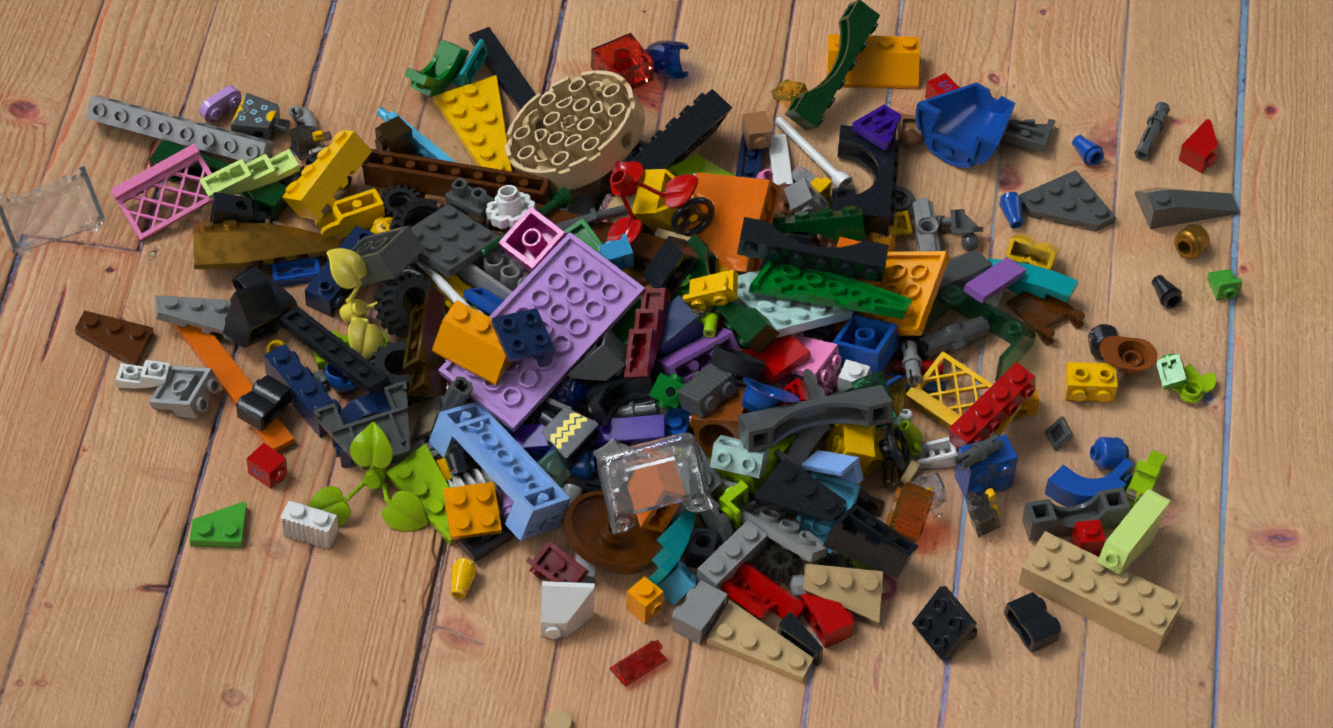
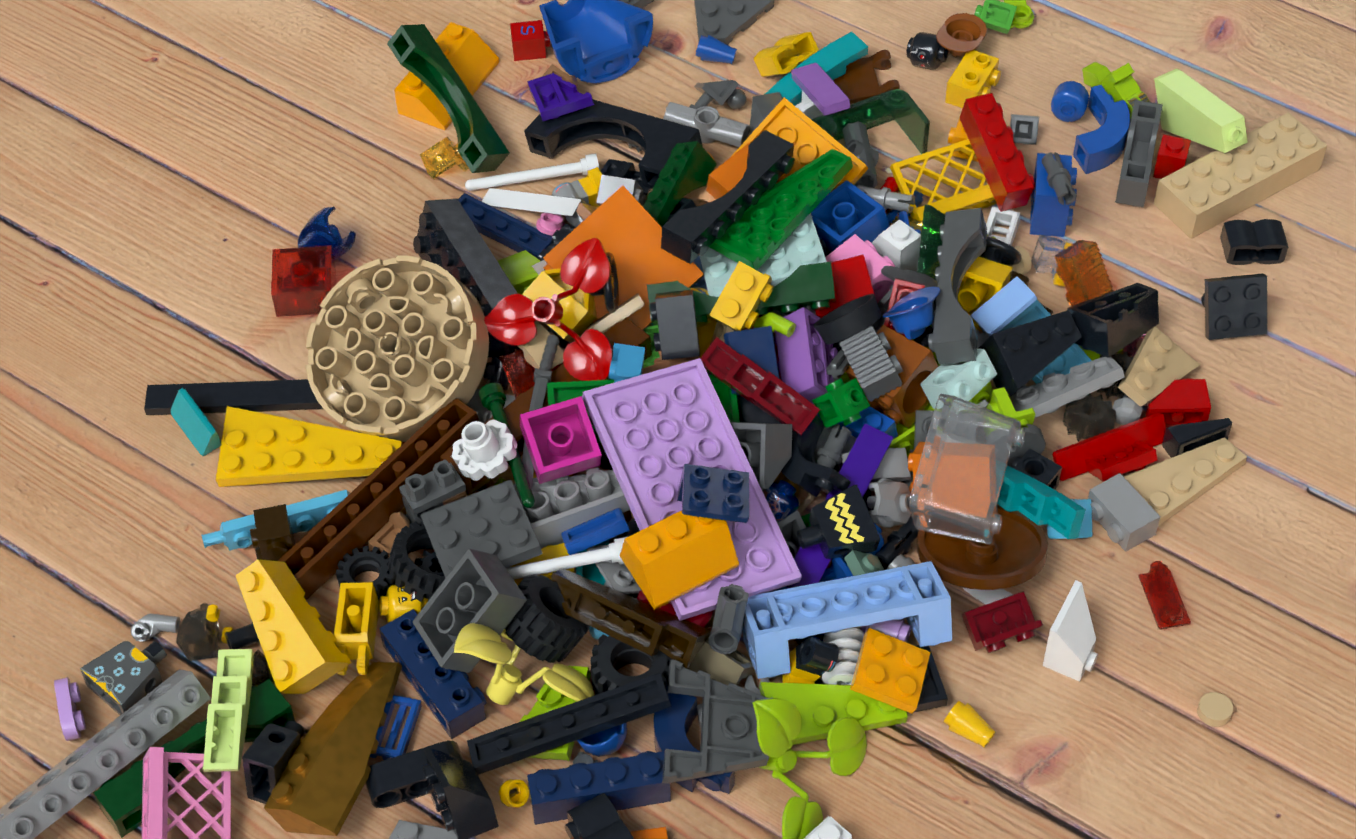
camera: 60 degrees left, 0 degrees up
green arch [405,39,469,97] -> none
light orange brick [626,576,664,624] -> none
light grey arch [696,520,768,590] -> none
medium nougat brick [741,111,772,150] -> none
clear smoke piece [966,488,1001,537] -> none

